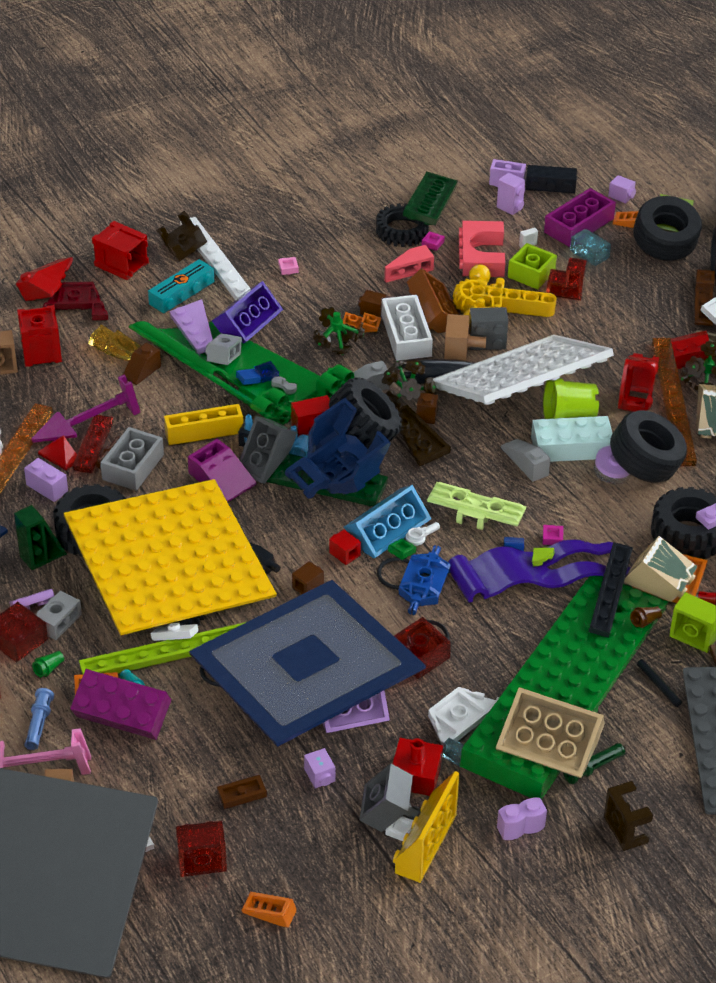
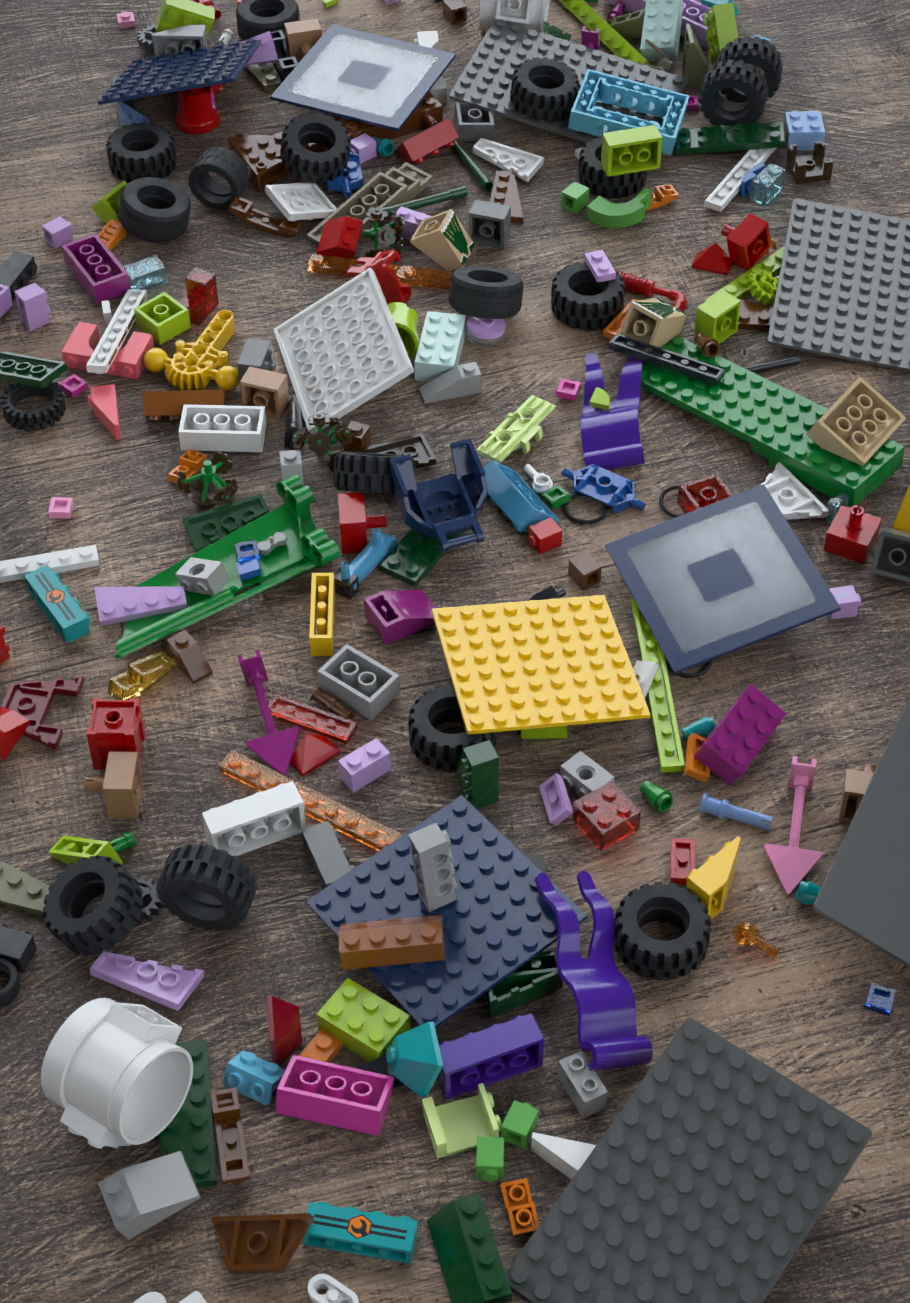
camera: 75 degrees left, 5 degrees up
dark purple slope [212,281,283,343] -> none
reddish brown plate [217,775,267,809] -> none
dark grey slope [239,416,298,484] -> none
reddish brown brick [358,290,387,318] -> none
blue slope [504,537,524,551] -> none
none -> white plate [86,289,147,374]
none -> dark green wing [182,494,269,552]

